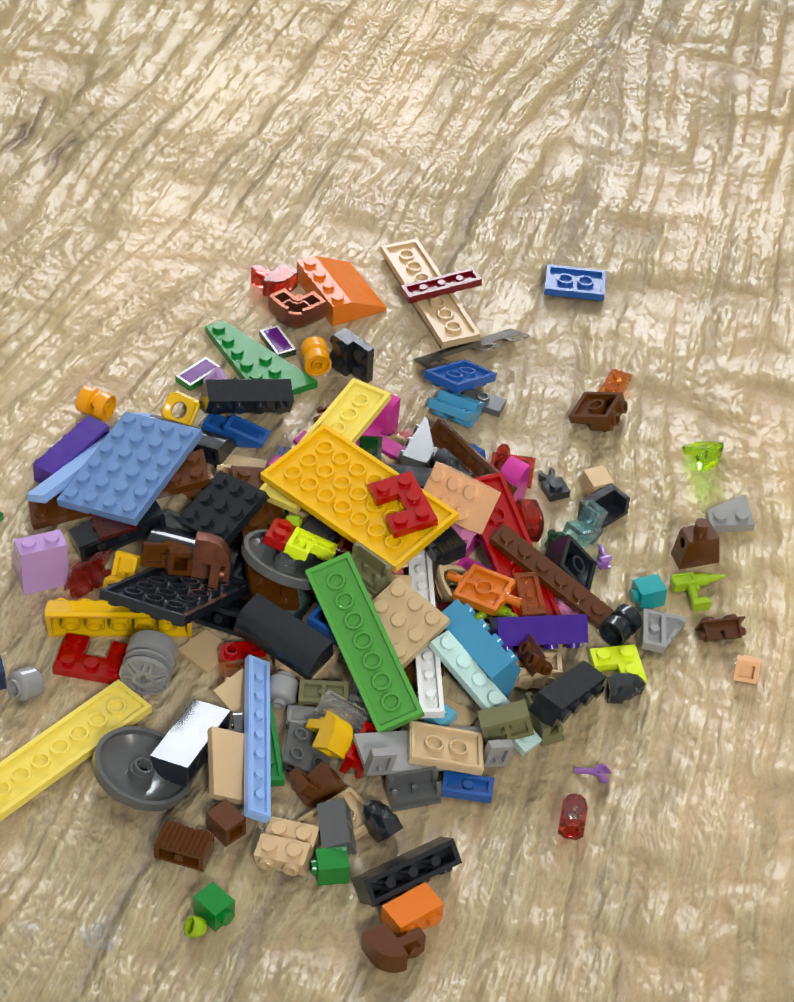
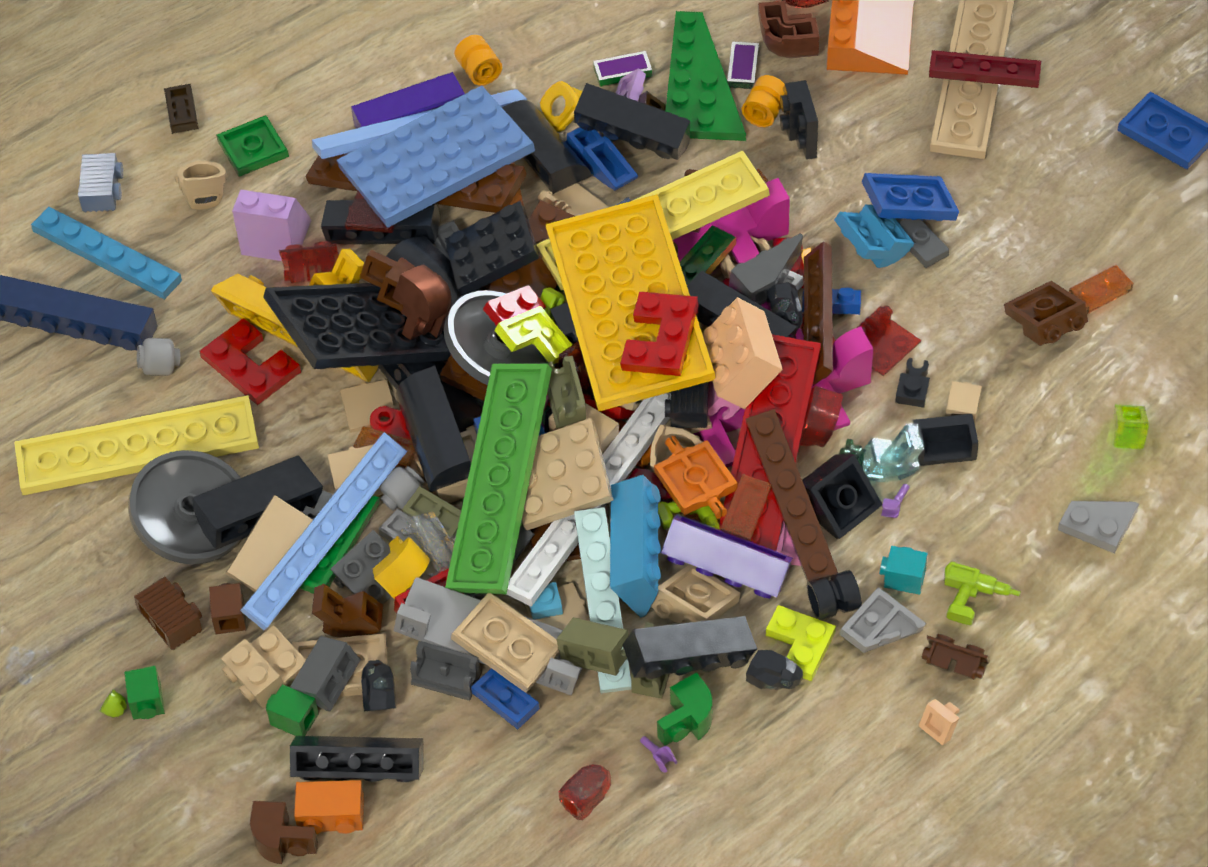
camera: 40 degrees right, 10 degrees up
light grey wheel [119,630,179,695] -> none
black piece [413,328,530,367] -> none
reddish brown hinge [517,634,553,677] -> none
reddish brown torso [671,518,719,570] -> none
none -> green brick [657,672,712,746]

